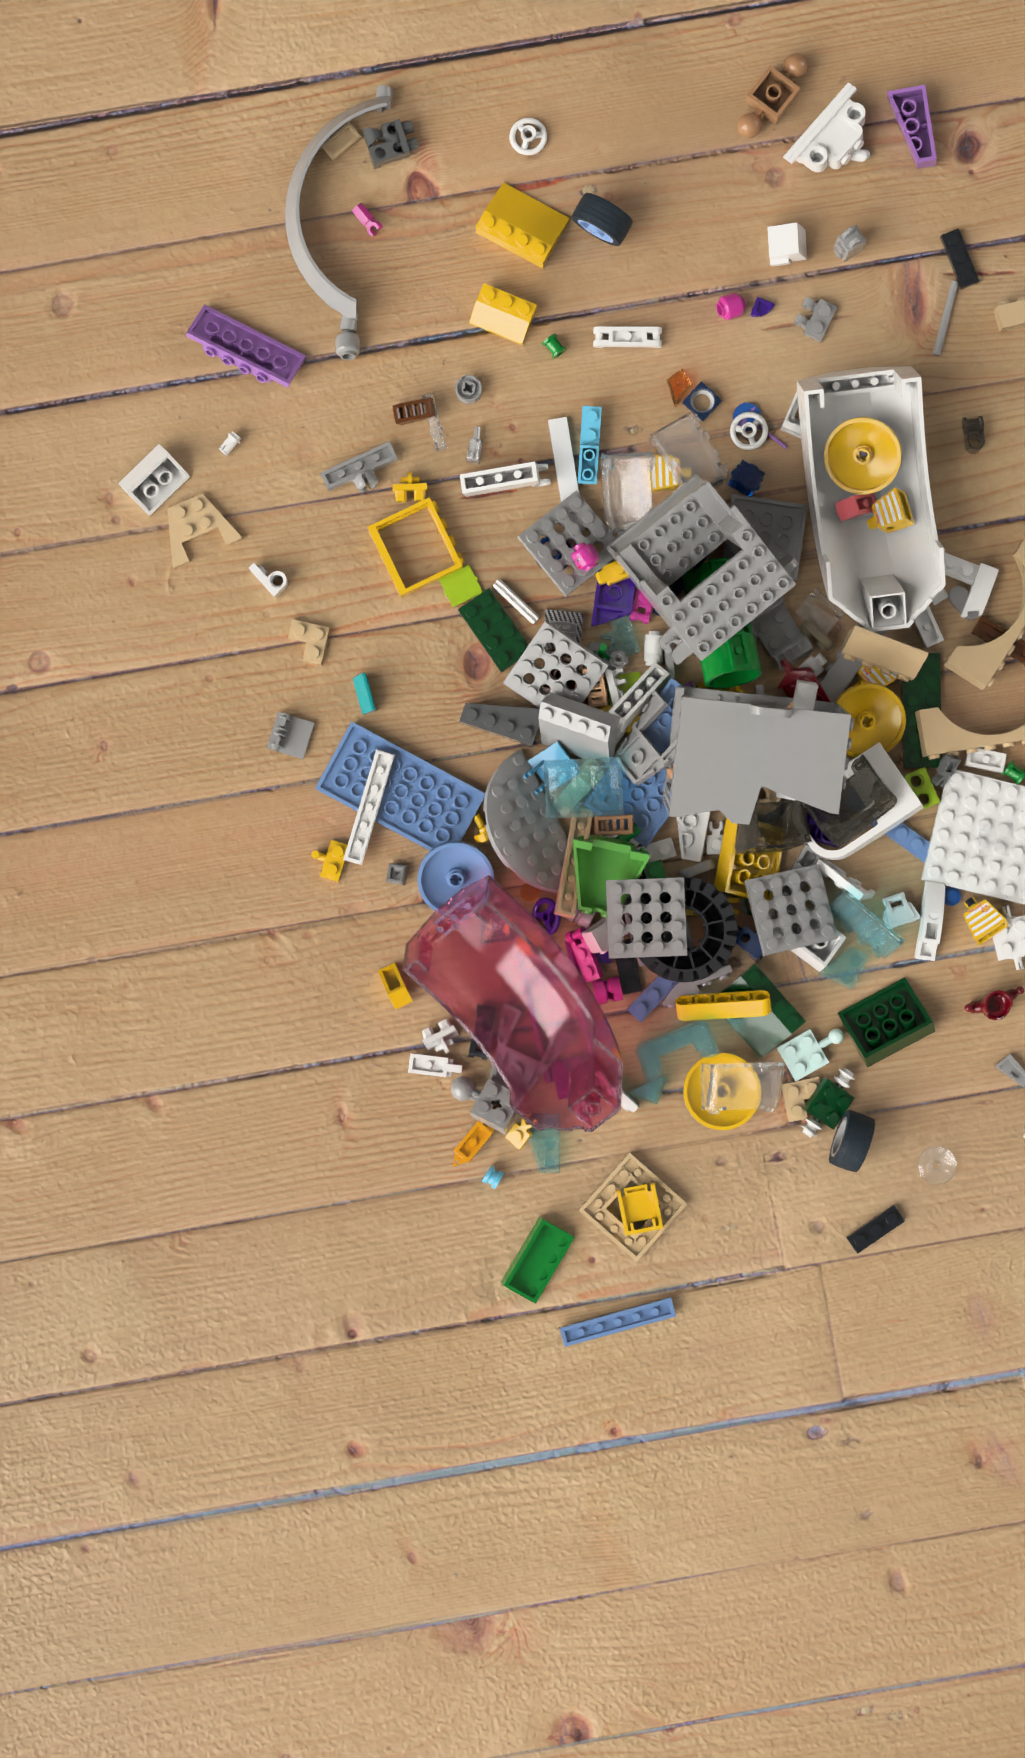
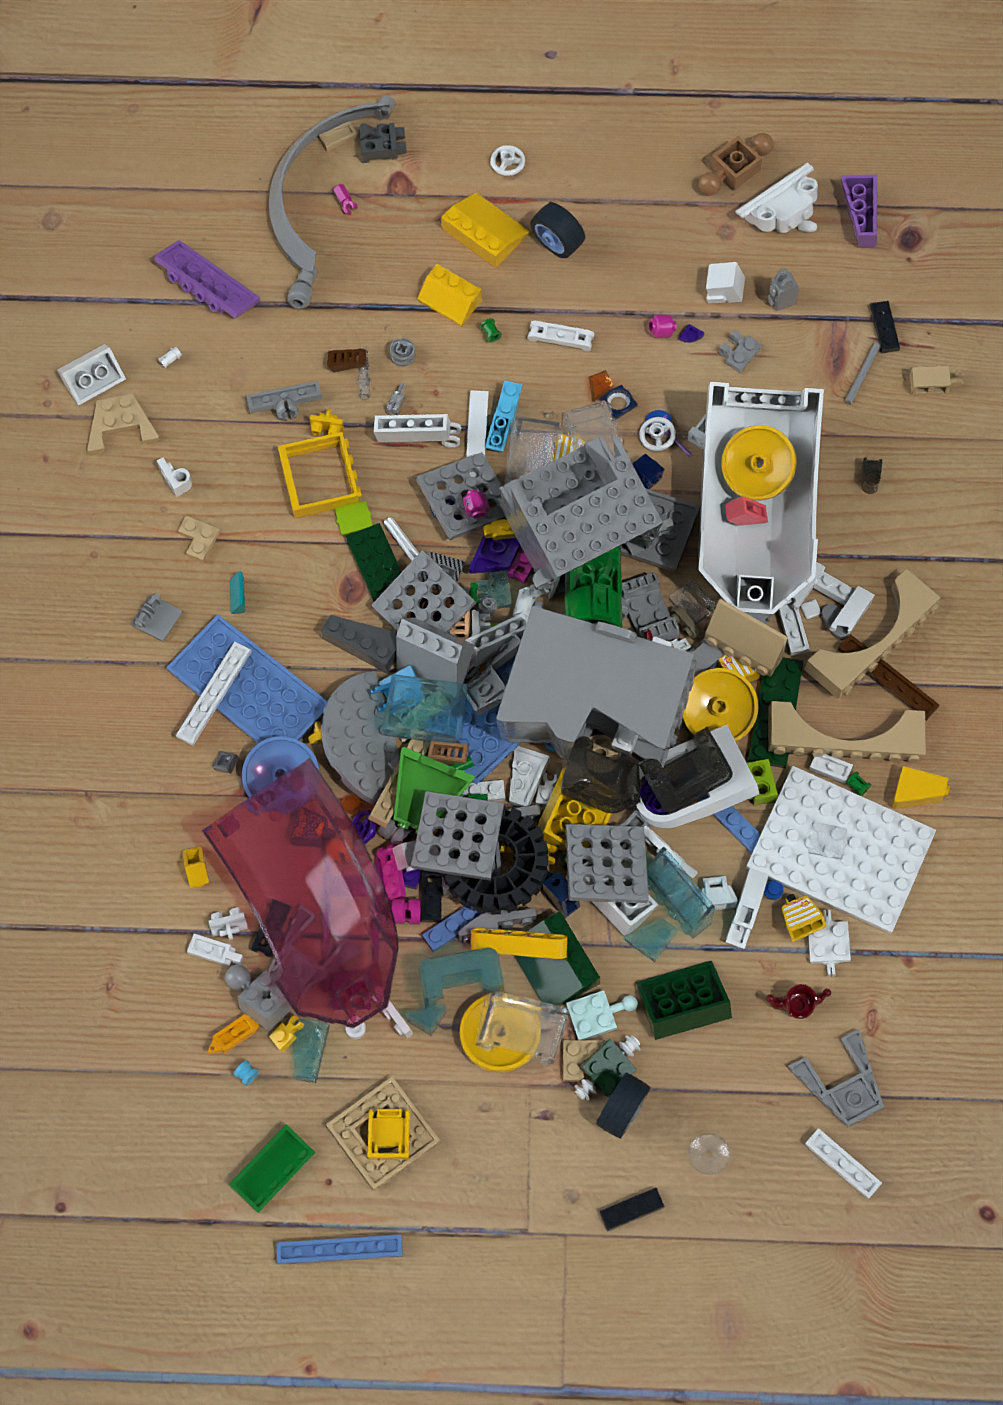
camera: 10 degrees right, 20 degrees down
yellow plate [311,840,348,882] -> none
yellow torso [867,487,915,533] -> none
dark grey plate [931,754,961,787] -> none

